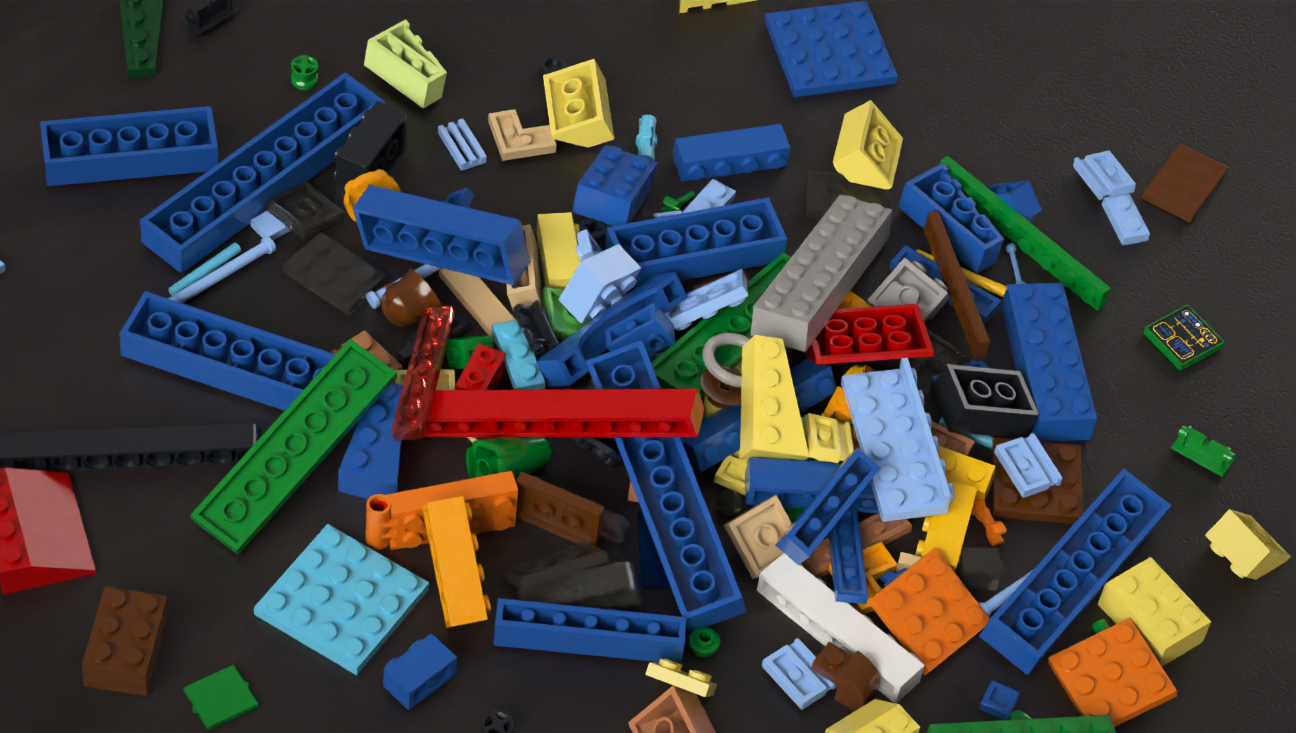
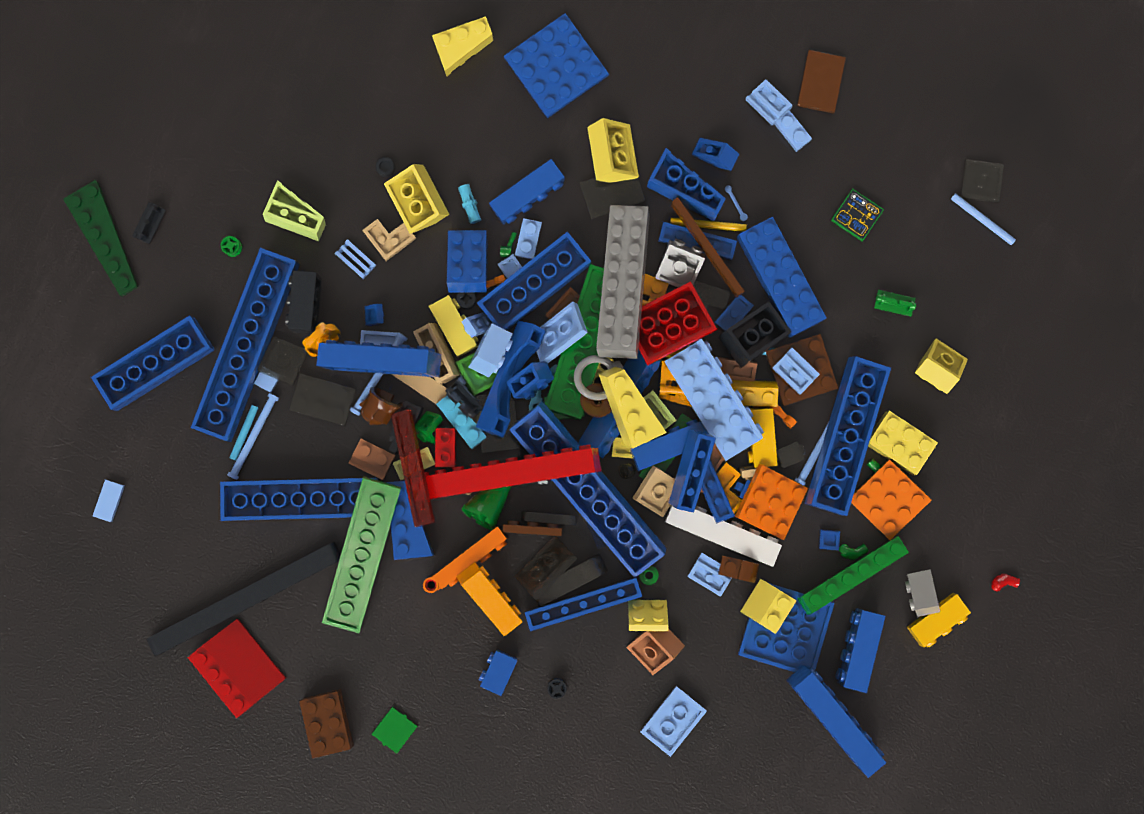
camera: 15 degrees left, 35 degrees up
medium azure plate [254,524,429,675] -> none
light yellow plate [805,413,854,463] -> none
green plate [939,156,1111,312] -> none

